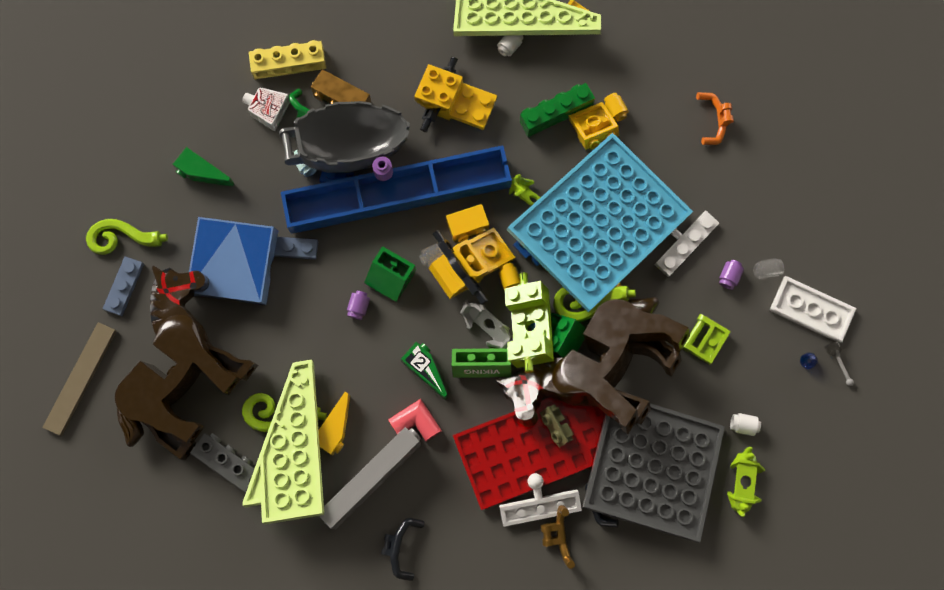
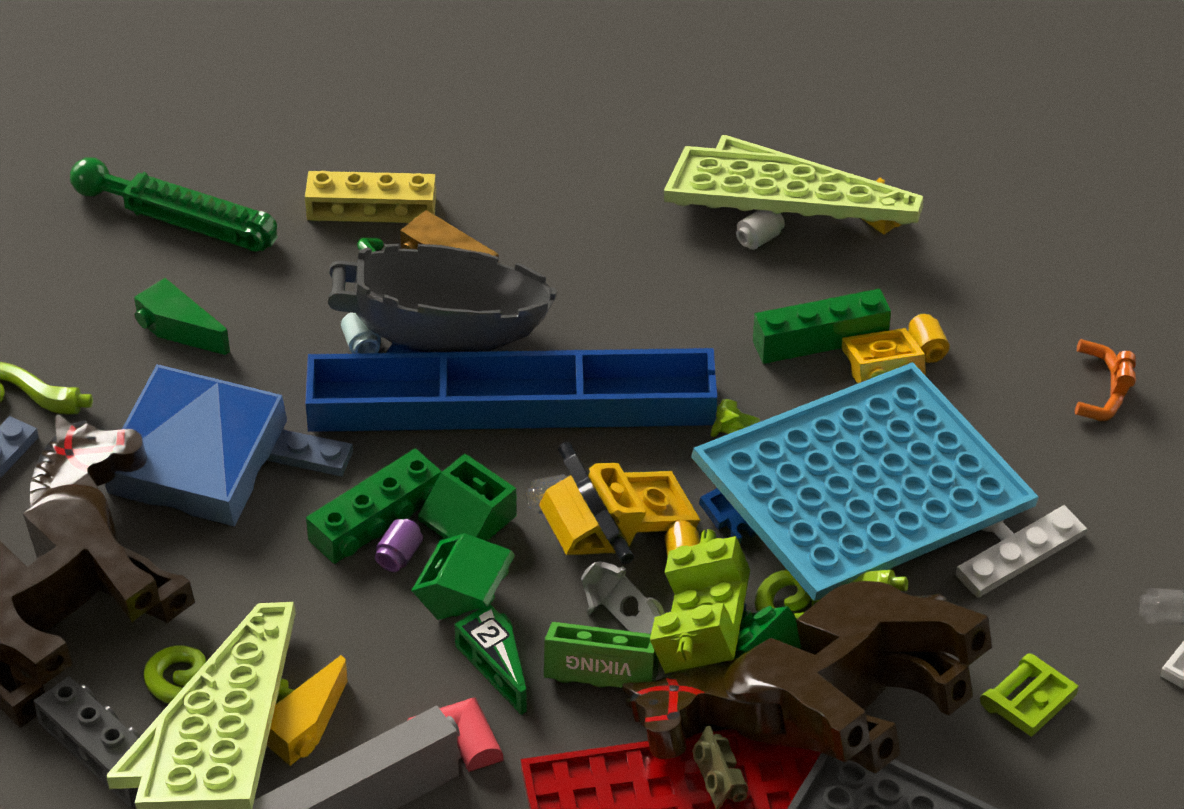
camera: 10 degrees right, 30 degrees down
white torso [242,88,290,131] -> none
medium lavender brick [372,157,393,181] -> none
yellow piece [414,57,497,132] -> none
yellow brick [446,204,489,242] -> none
medium lavender brick [719,260,744,290] -> none
none -> green gear [70,157,278,252]
none -> green brick [306,448,442,564]
none -> green slope [411,533,515,620]

